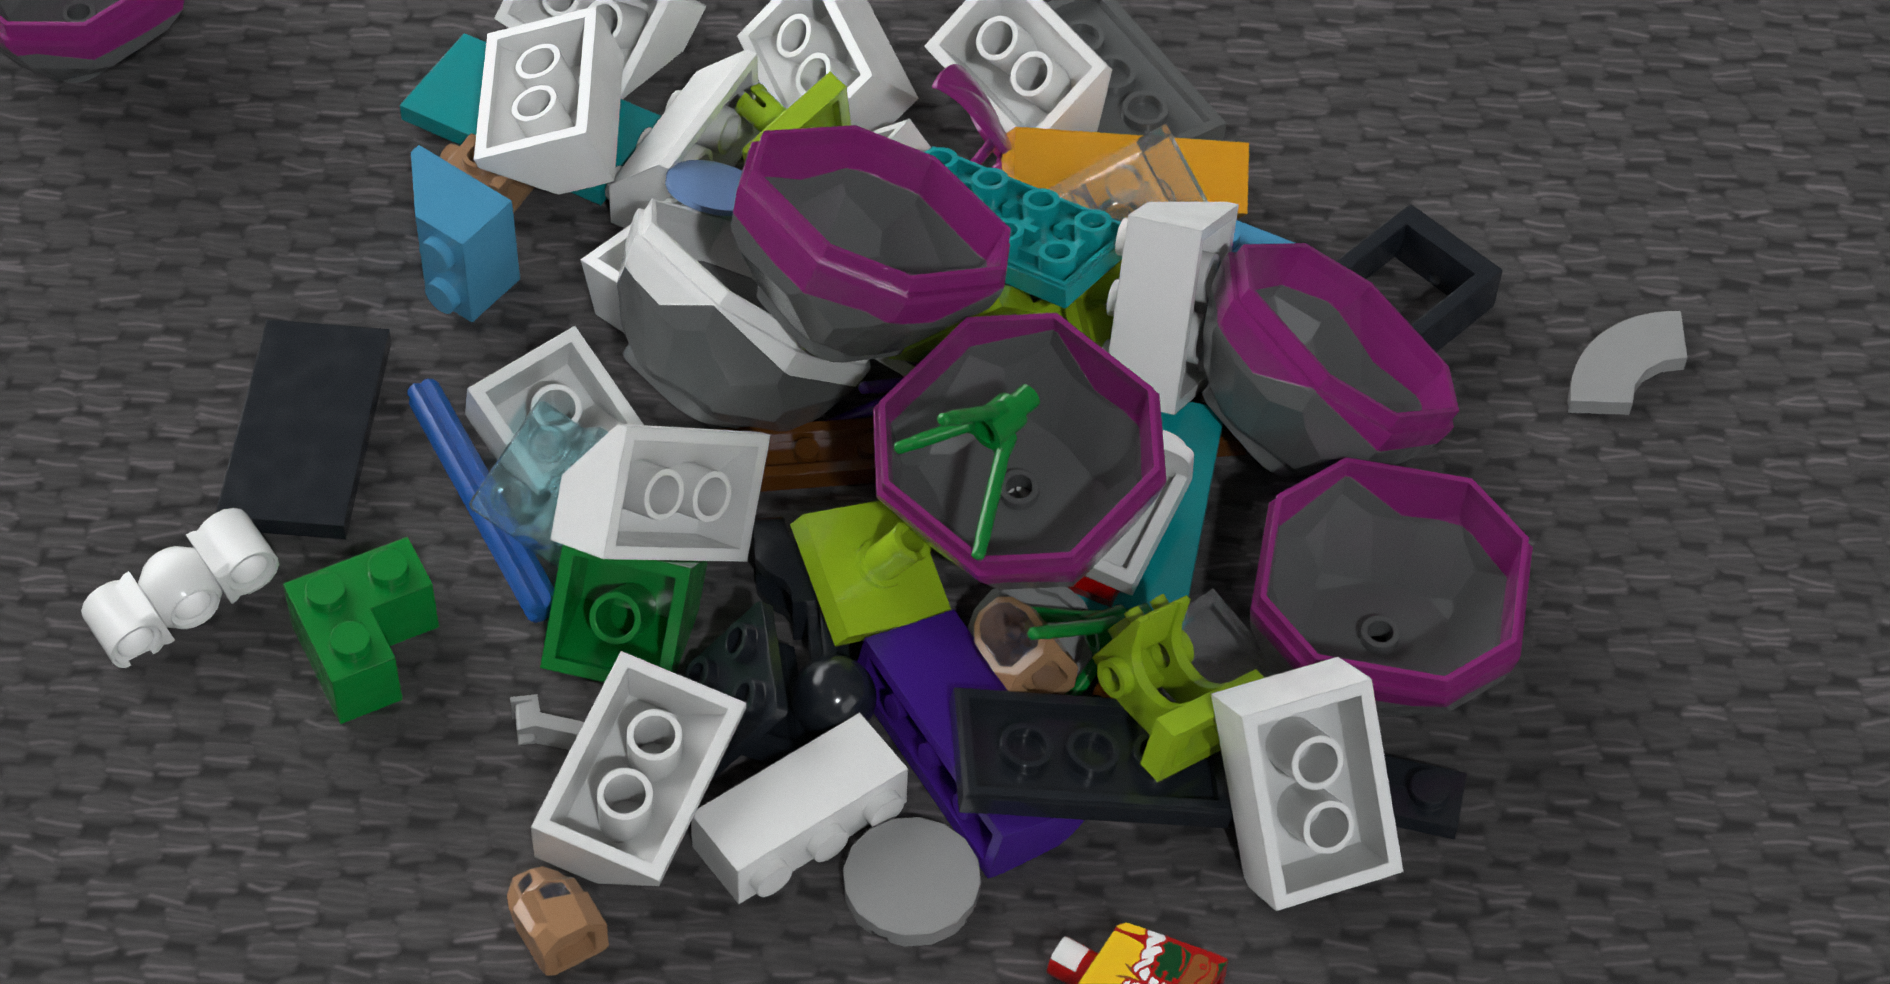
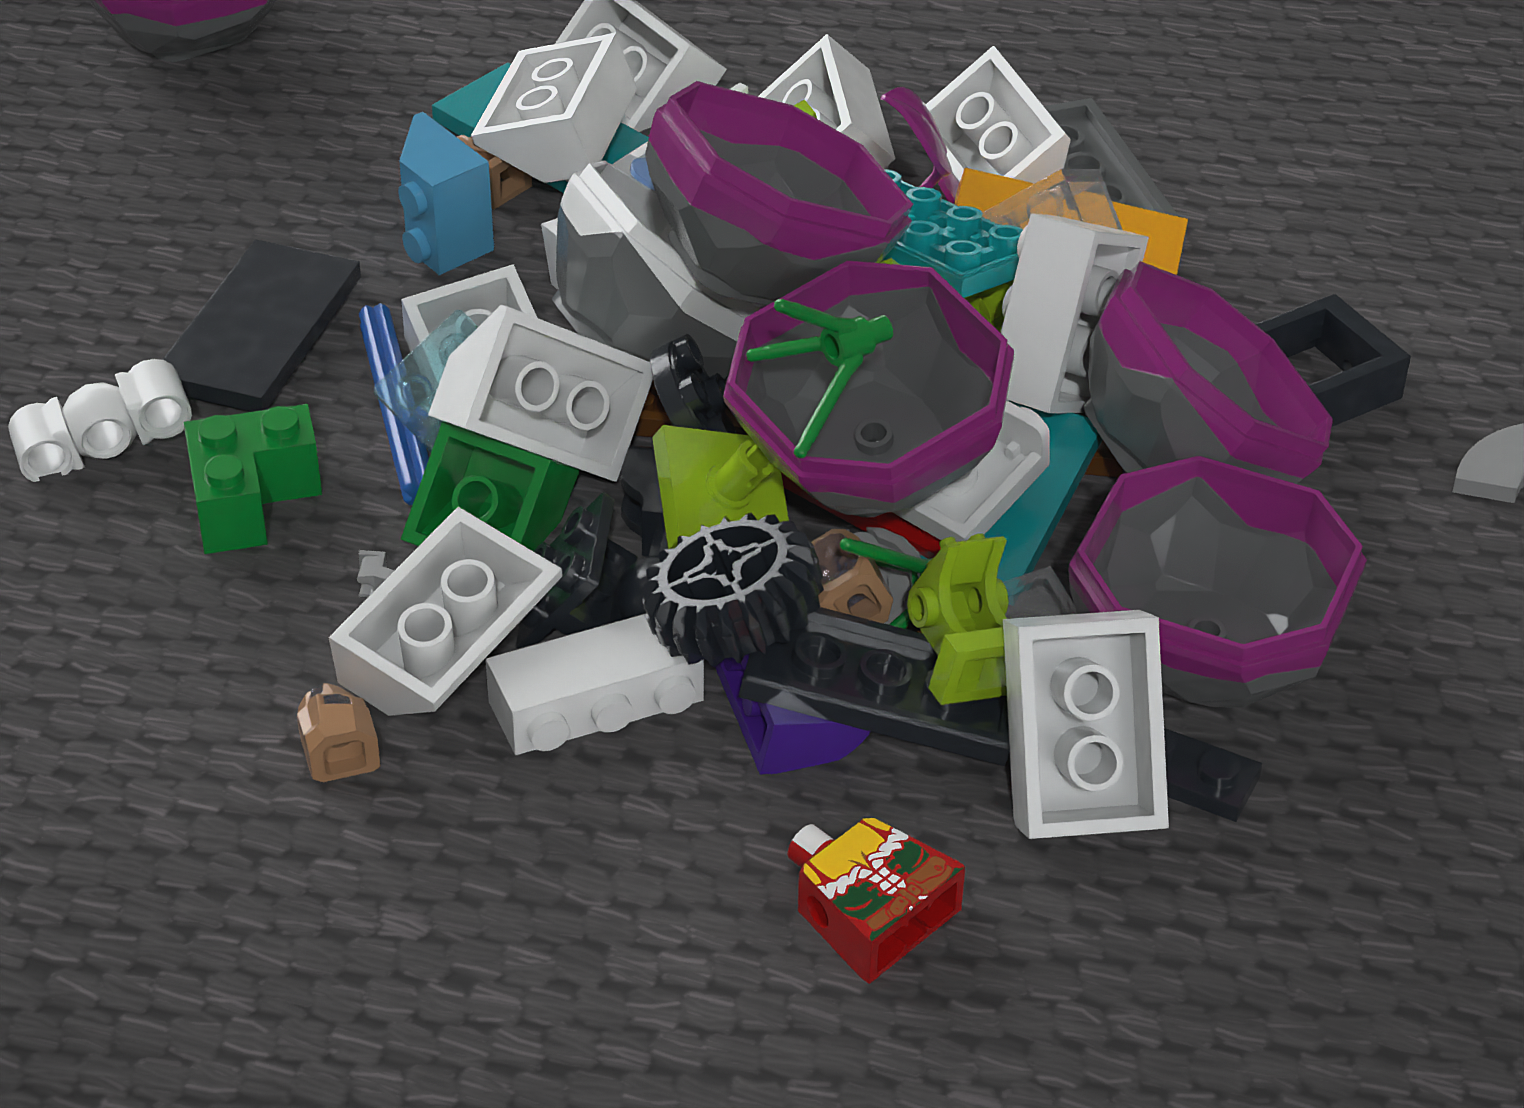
camera: 15 degrees right, 10 degrees down
light grey tile [843,817,981,947] -> none
none -> black gear [641,513,824,667]
none -> black tile [650,334,737,434]

